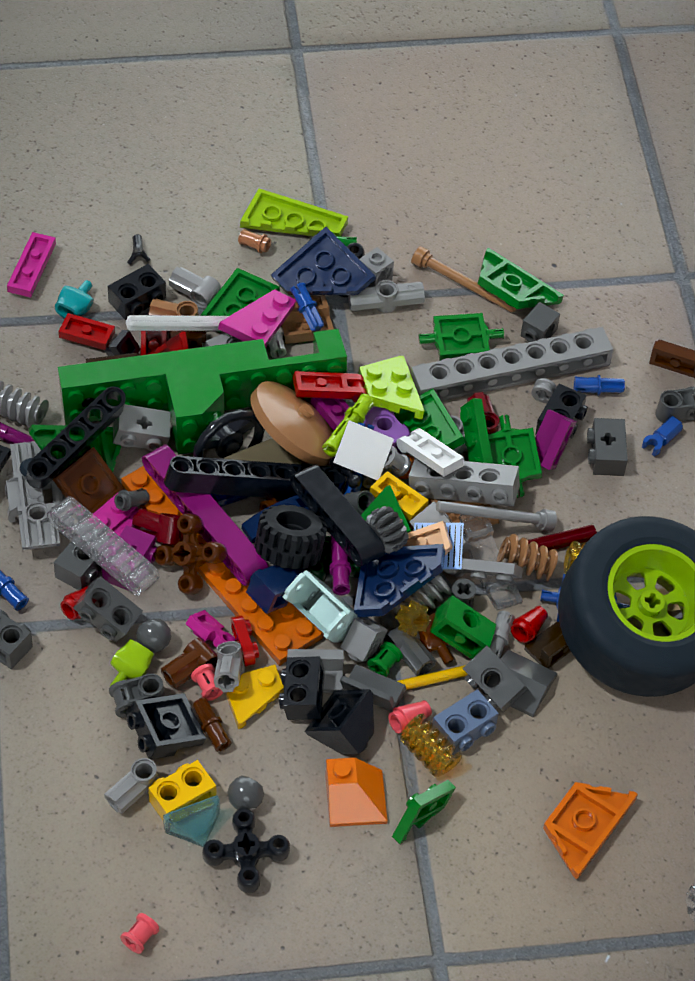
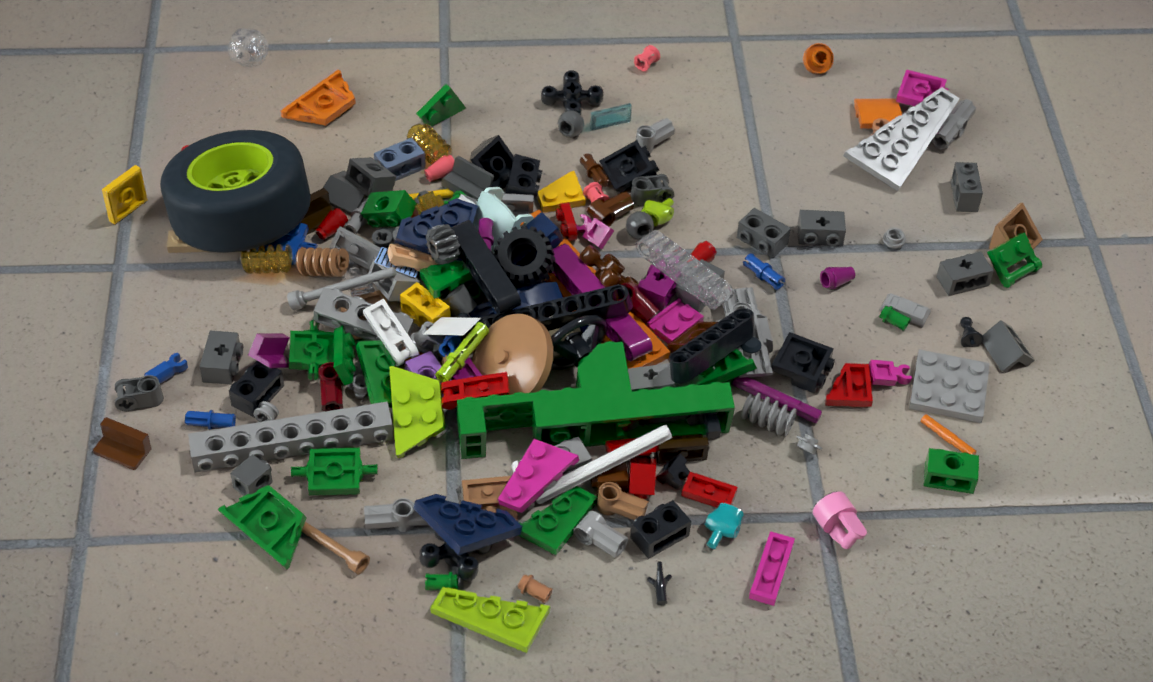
camera: 175 degrees left, 5 degrees down
dark grey brick [73,576,143,642] -> none
dark grey pin [114,488,149,511] -> none
yellow brick [148,760,216,827] -> none
light grey piece [214,641,245,693] -> none
blue axle [290,283,324,332] -> none
orange slope [325,758,387,827] -> none
light grey brick [359,247,394,287] -> none
dark red axle [528,525,597,551] -> none

